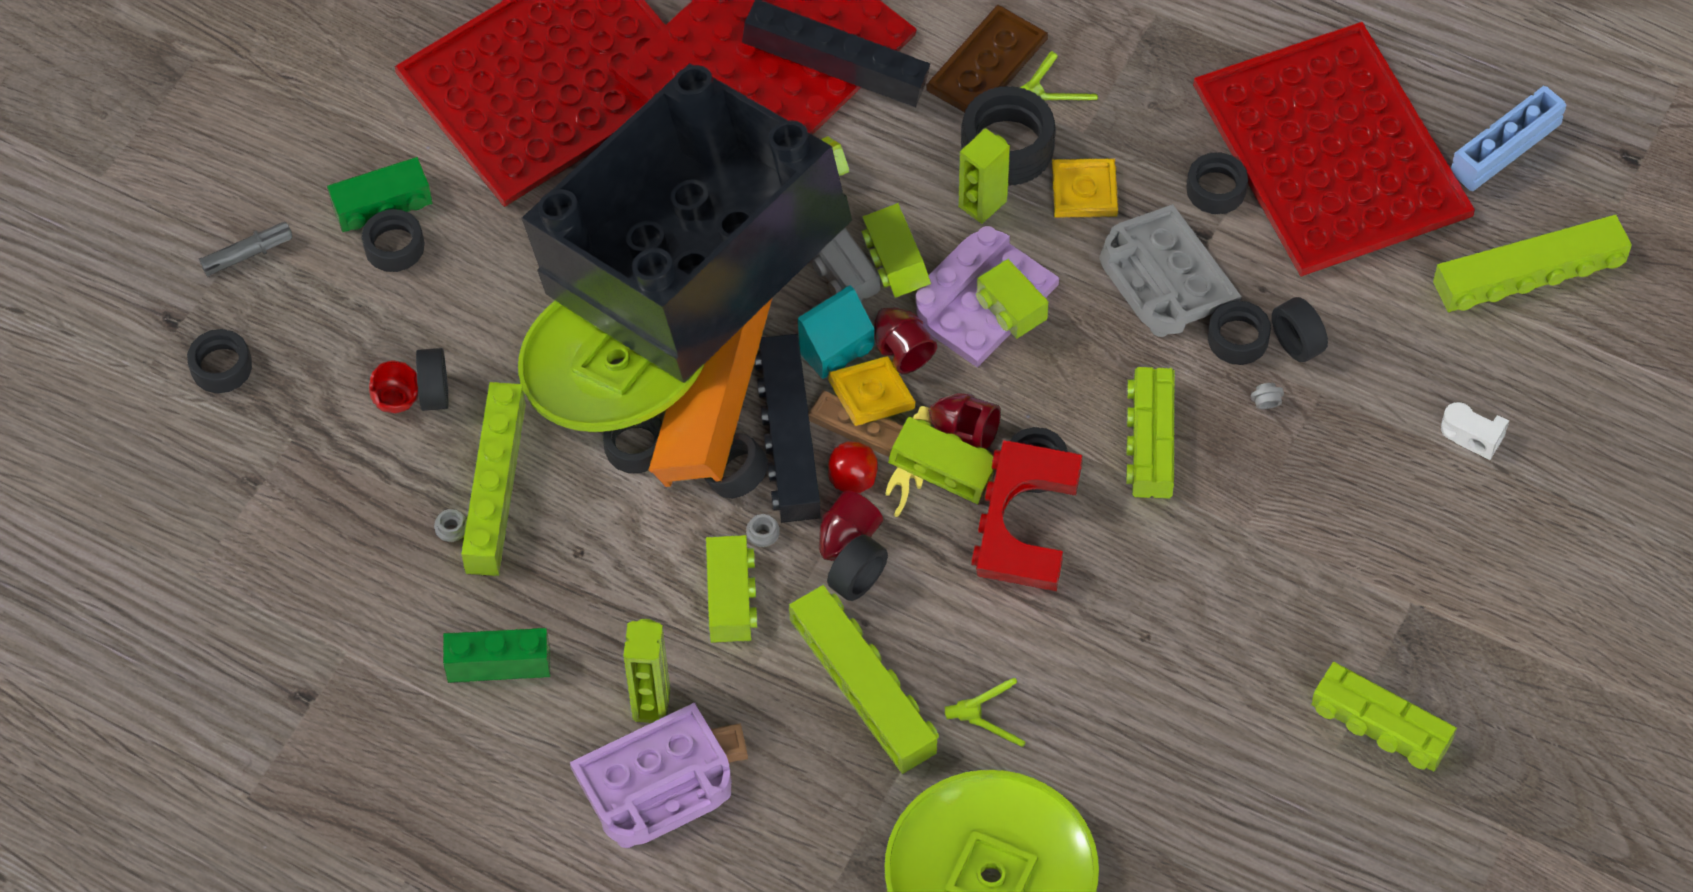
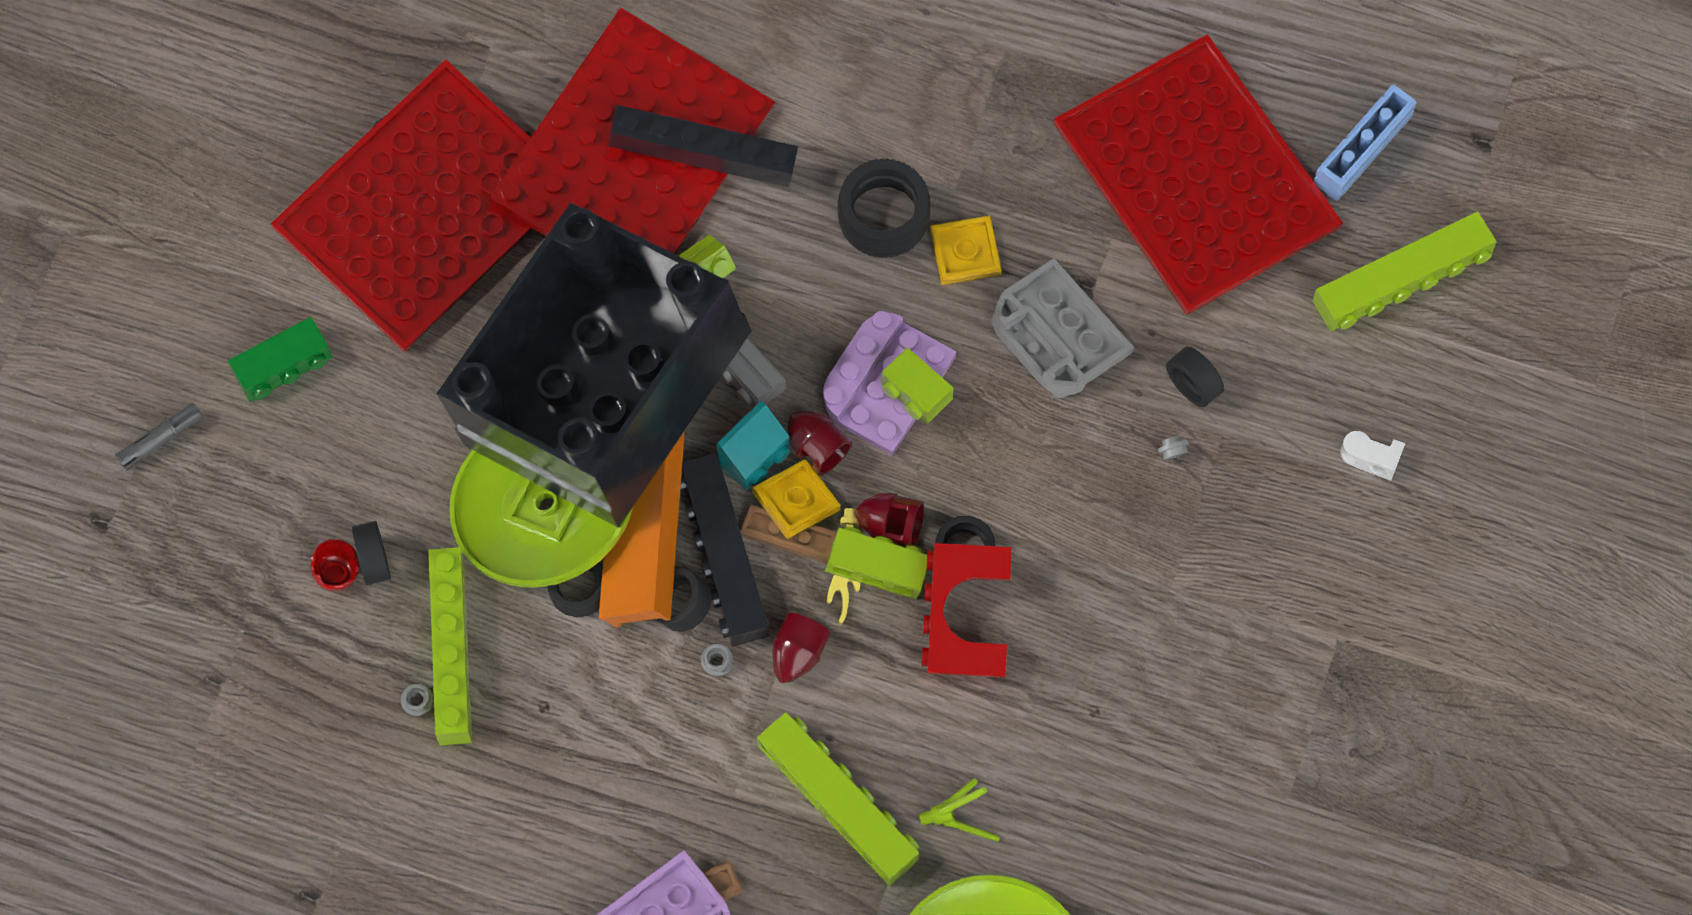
camera: 10 degrees left, 10 degrees up
black tyre [187,329,252,393] -> none
black tyre [362,209,425,272] -> none
green brick [443,628,550,683] -> none
lime brick [623,619,671,723] -> none
lime brick [706,535,757,643] -> none
black tyre [827,534,888,601] -> none
red hair [828,441,878,493] -> none
lime brick [861,203,931,298] -> none
reddish brown tile [926,4,1048,113] -> none
lime brick [958,128,1010,224] -> none
lime plant [1020,51,1098,100] -> none
lime brick [1126,367,1175,499] -> none
black tyre [1186,152,1248,214] -> none
black tyre [1208,300,1271,365] -> none
lime brick [1311,662,1457,772] -> none

